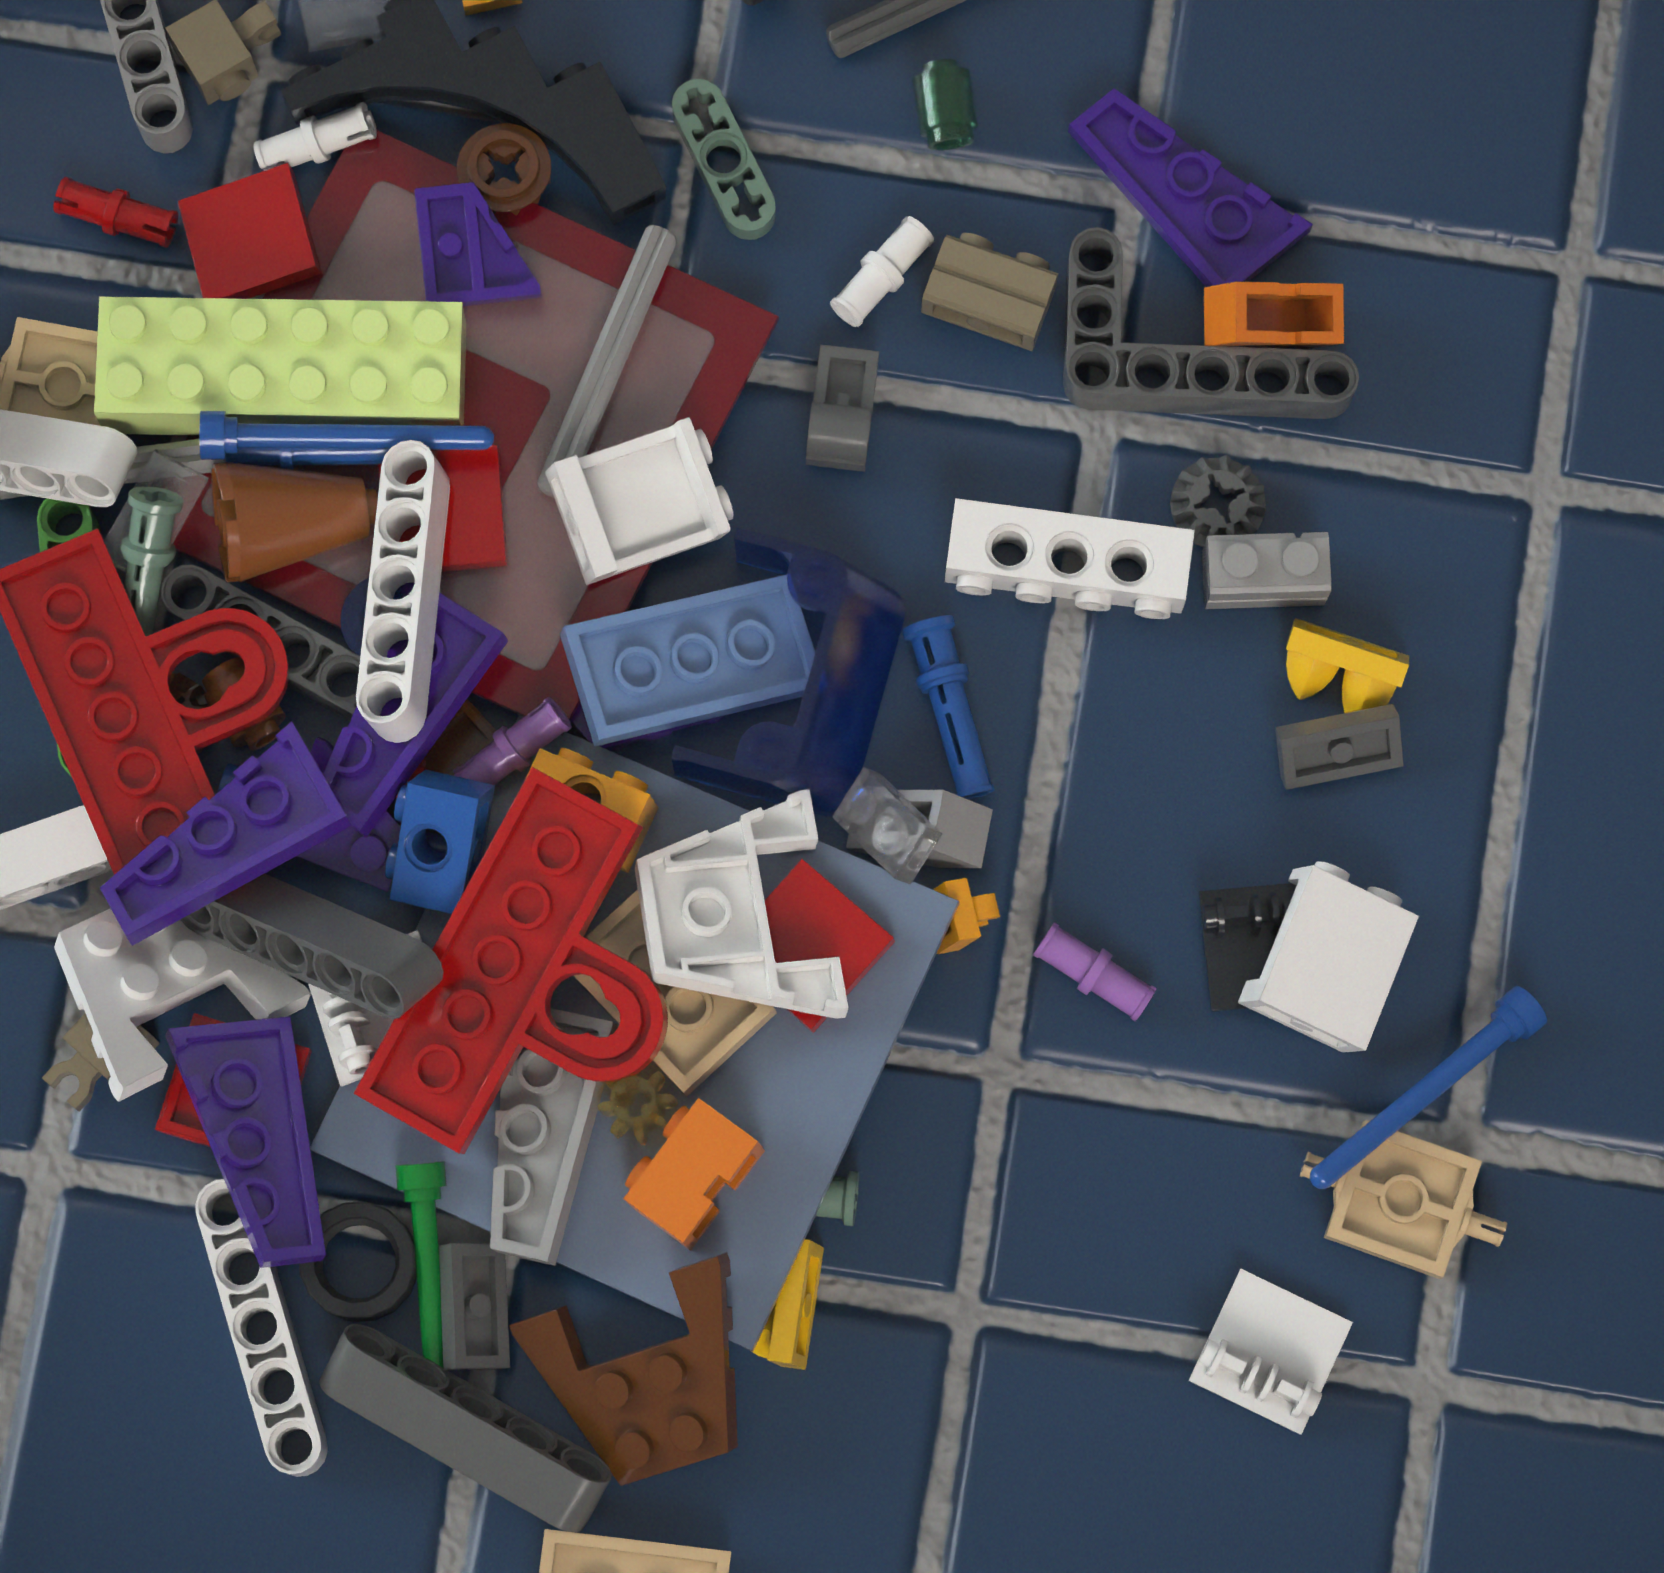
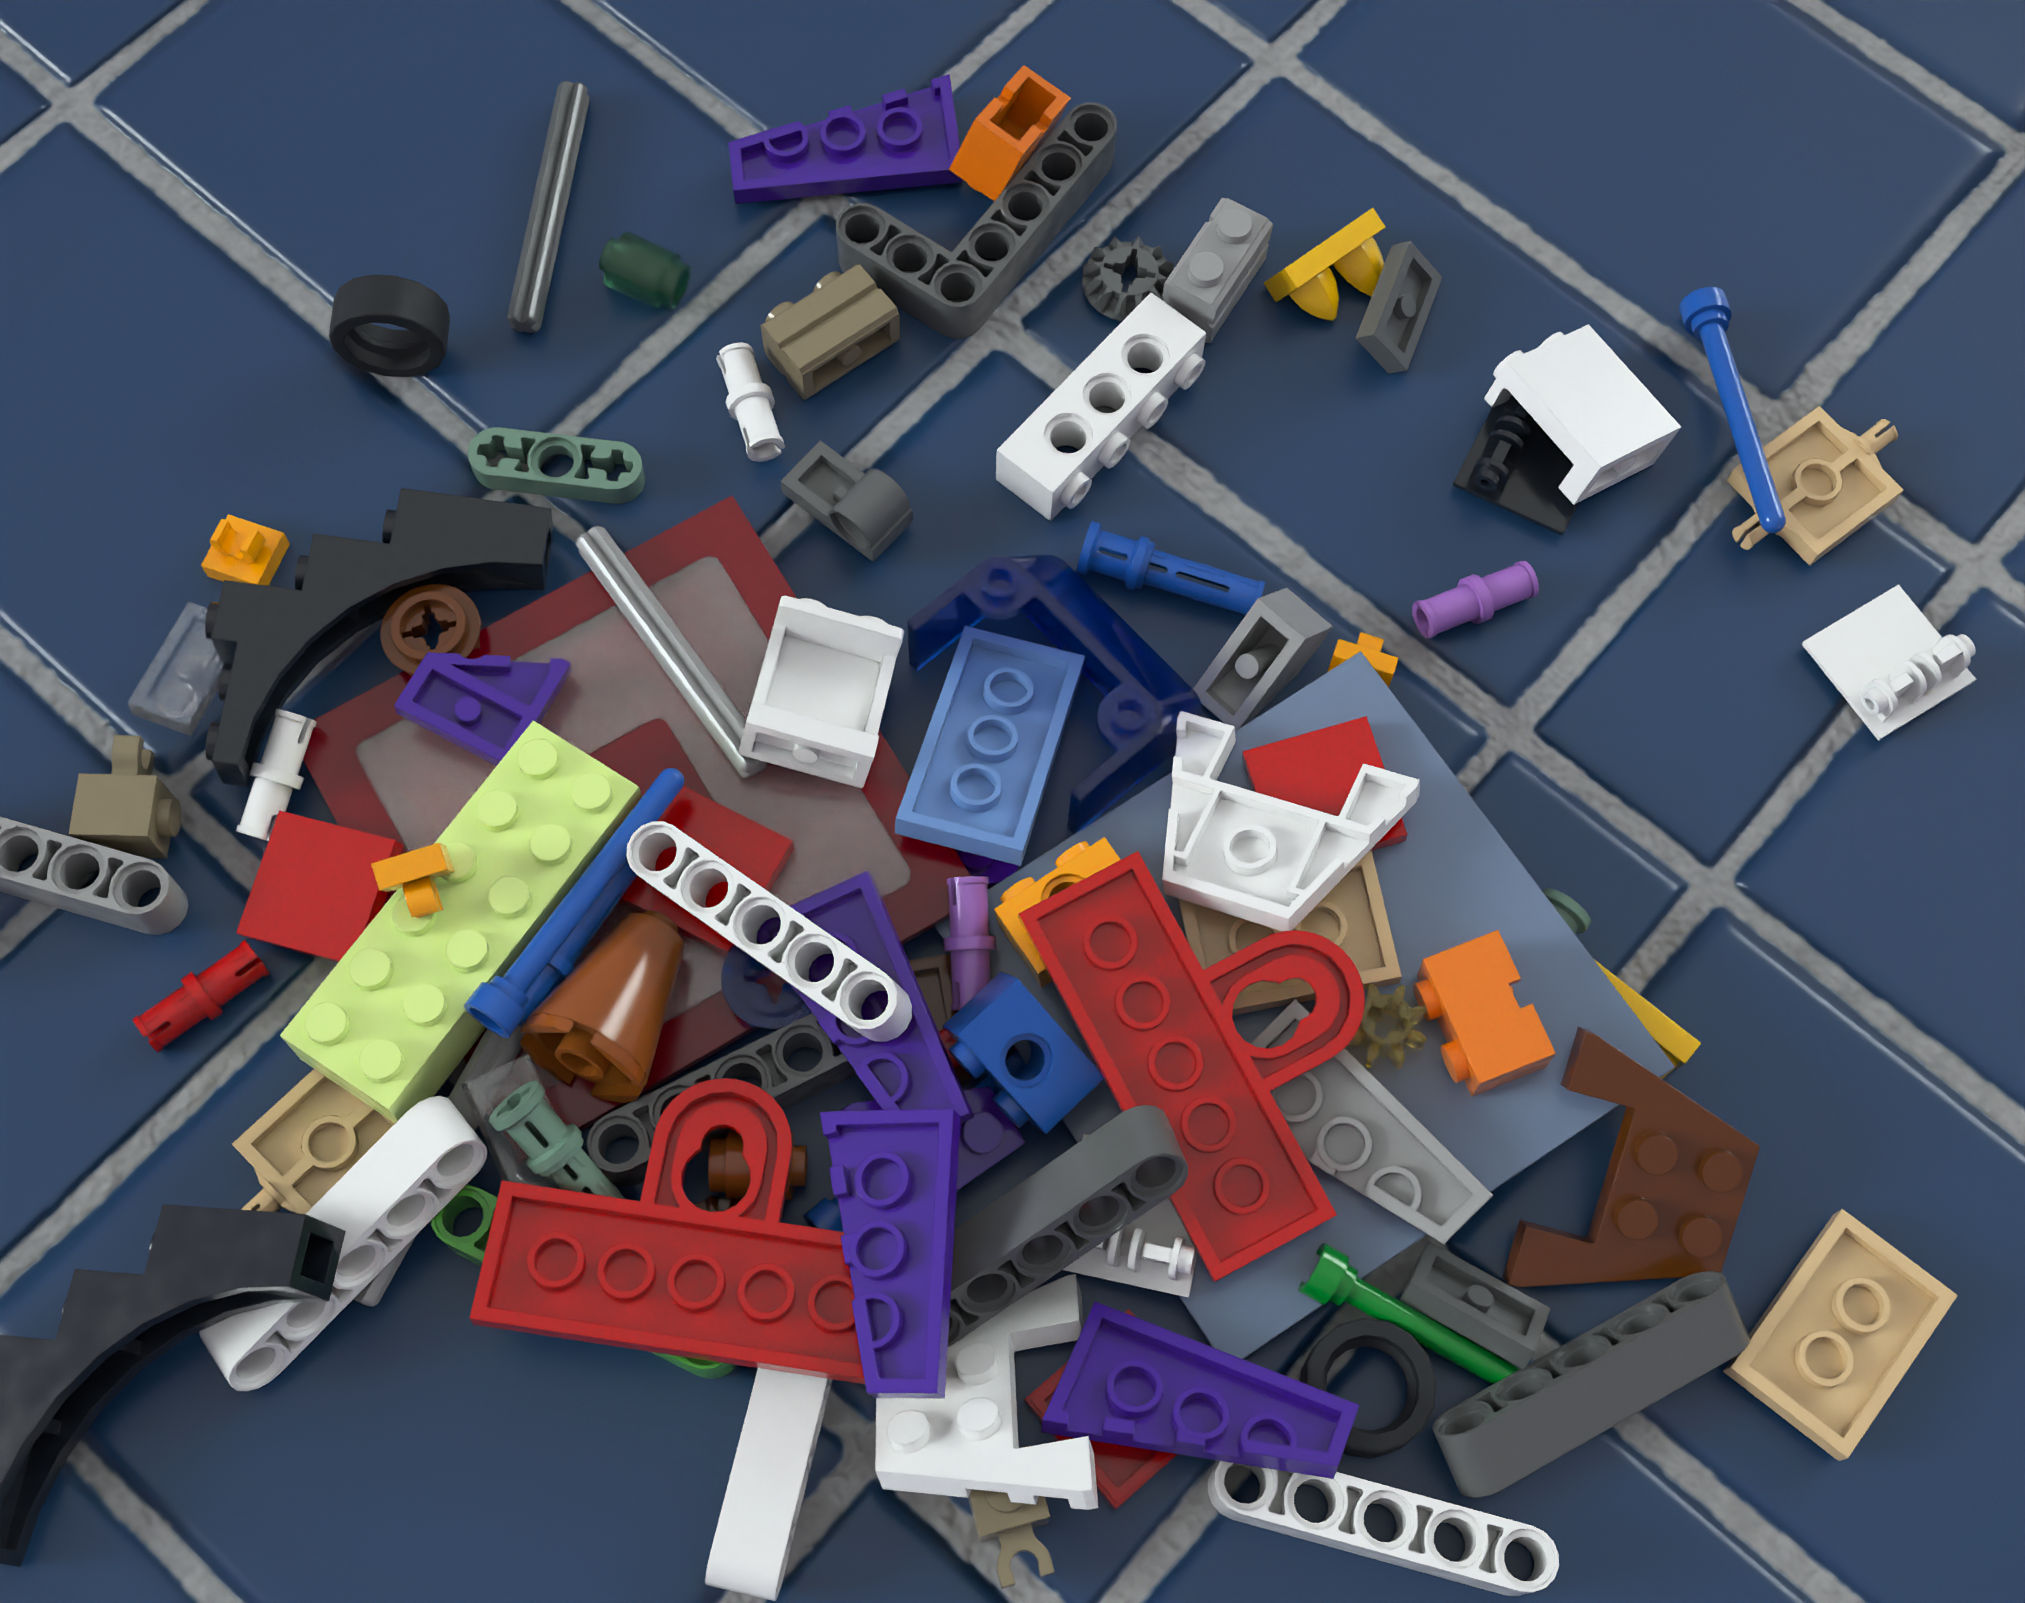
camera: 60 degrees left, 10 degrees down
clear plate [832,767,943,884] -> none
none -> light orange tile [371,843,455,918]

